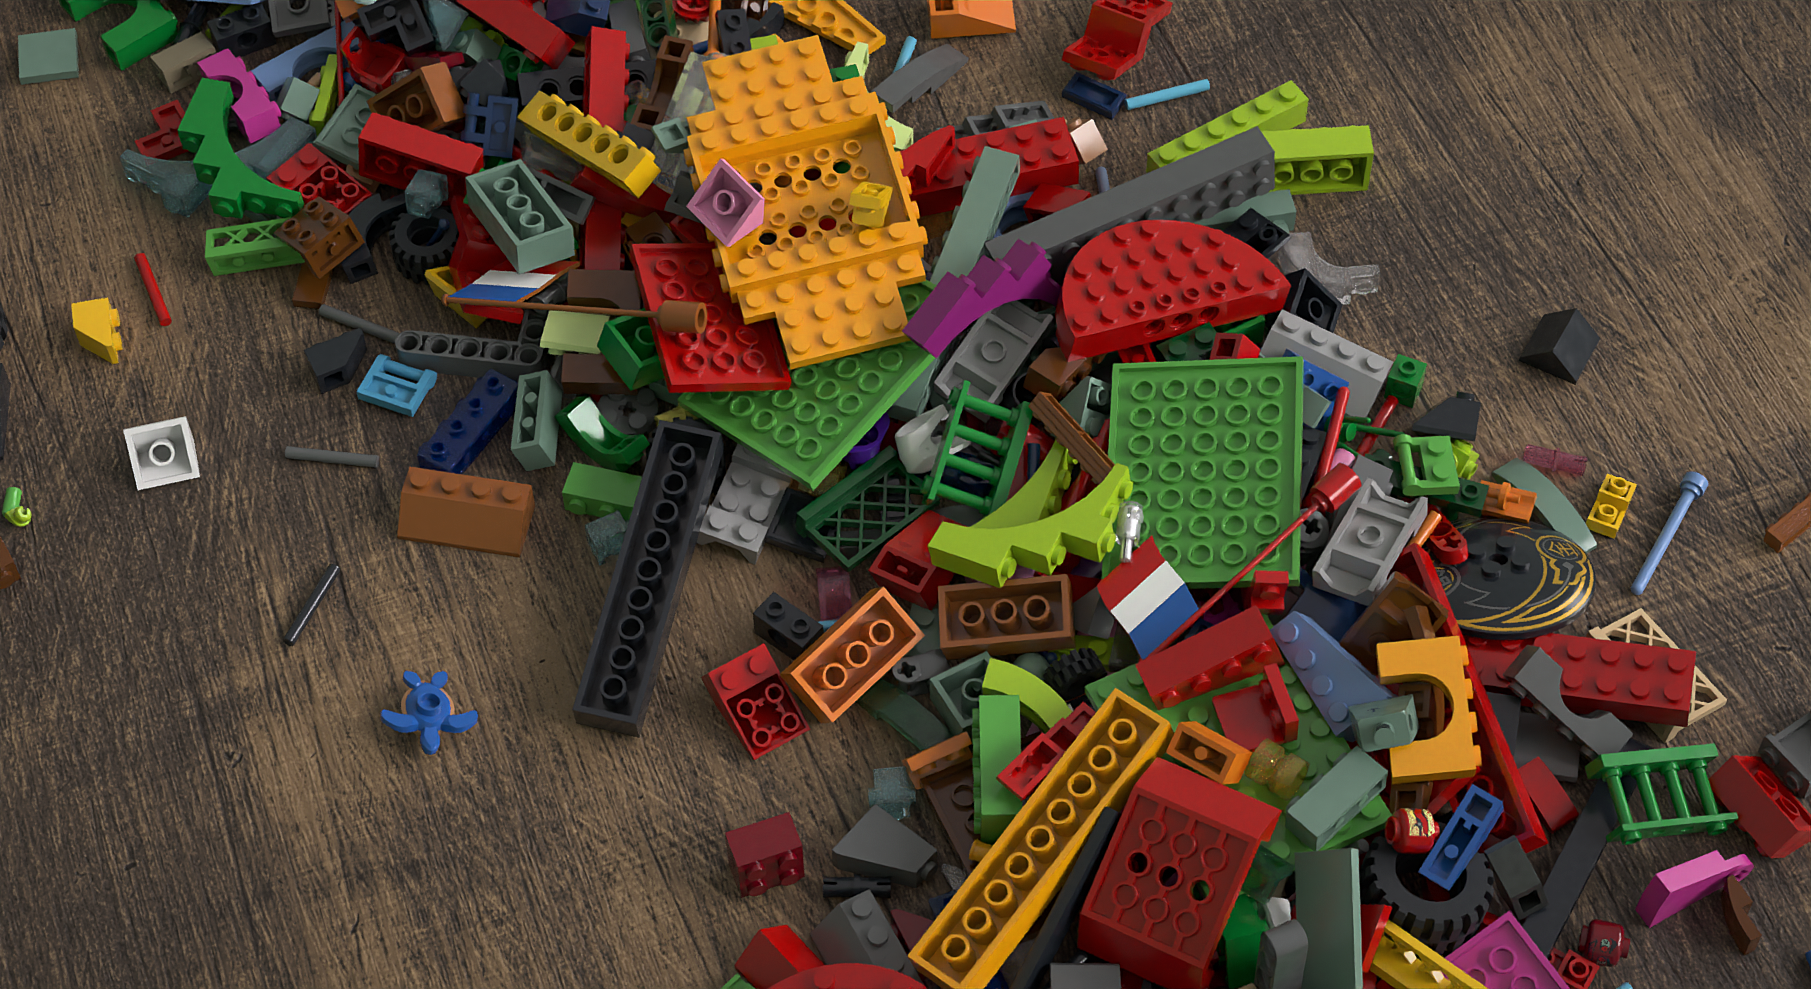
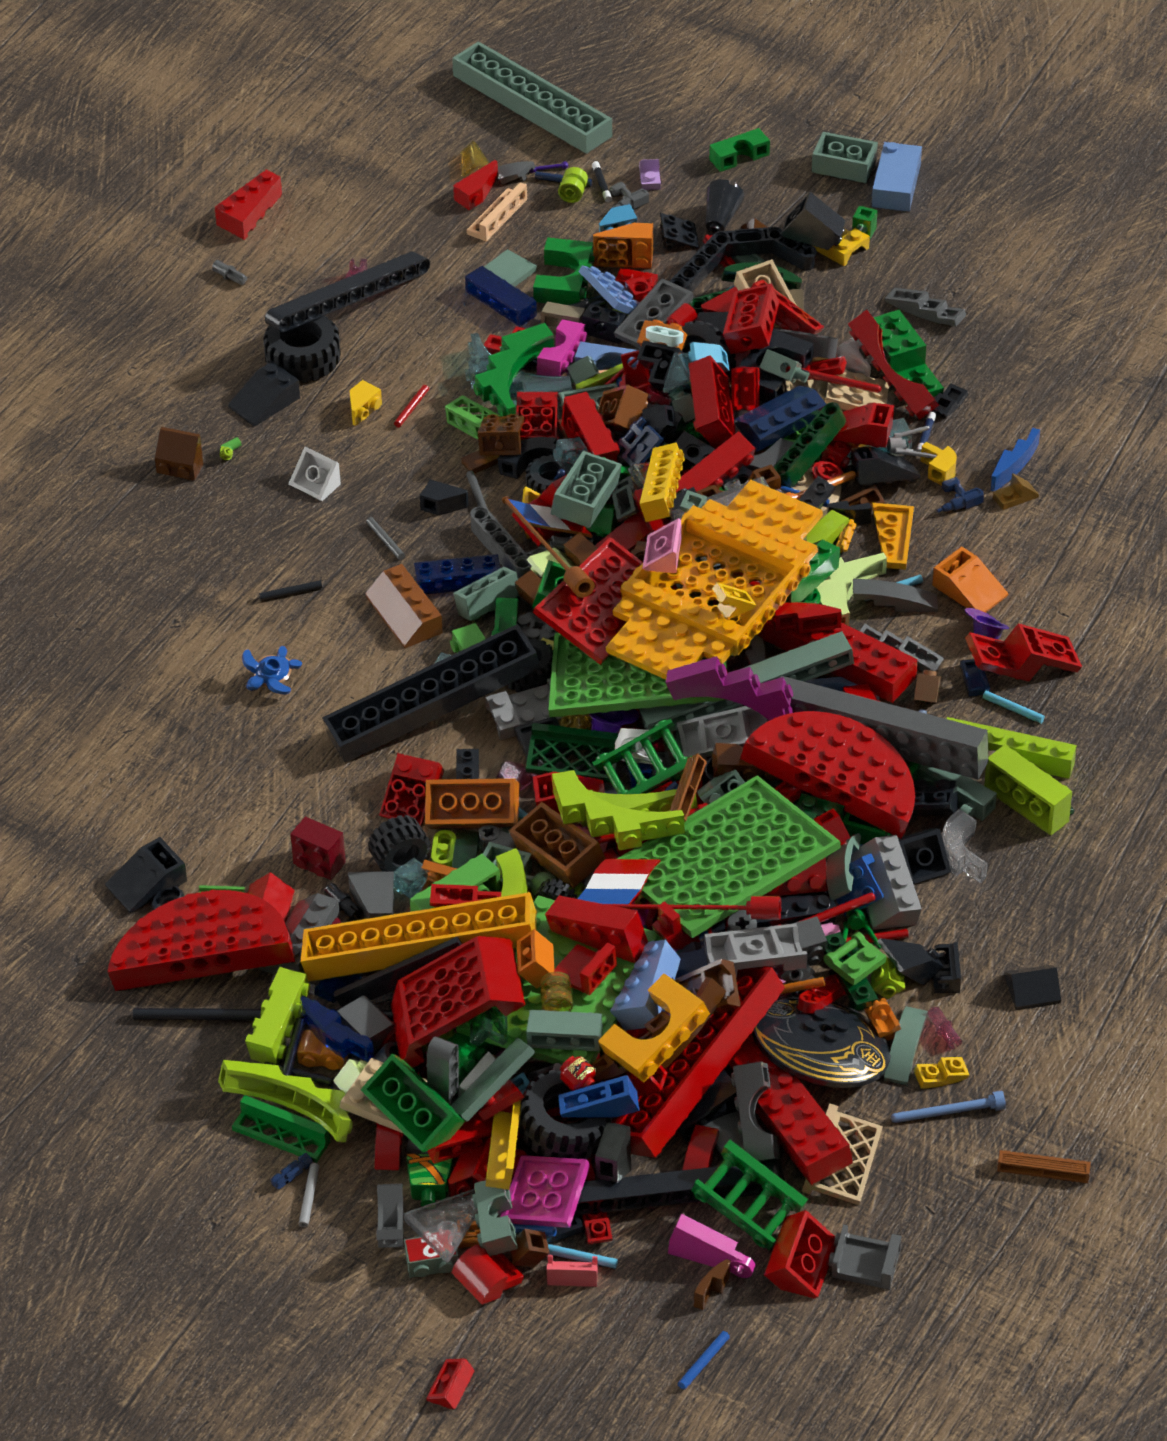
camera: 50 degrees right, 10 degrees down
dark azure plate [356,354,437,417] -> none
clear piece [1115,501,1144,563] -> none
sand green torso [1348,694,1419,752] -> none
green brick [1384,354,1427,408] -> none
dark red head [1577,919,1631,967] -> none
none -> black tyre [368,815,431,875]
none -> lime plate [431,830,456,867]
none -> clear blue brick [465,266,537,327]
none -> black hinge [933,942,961,993]
none -> dark purple piece [965,608,1009,640]

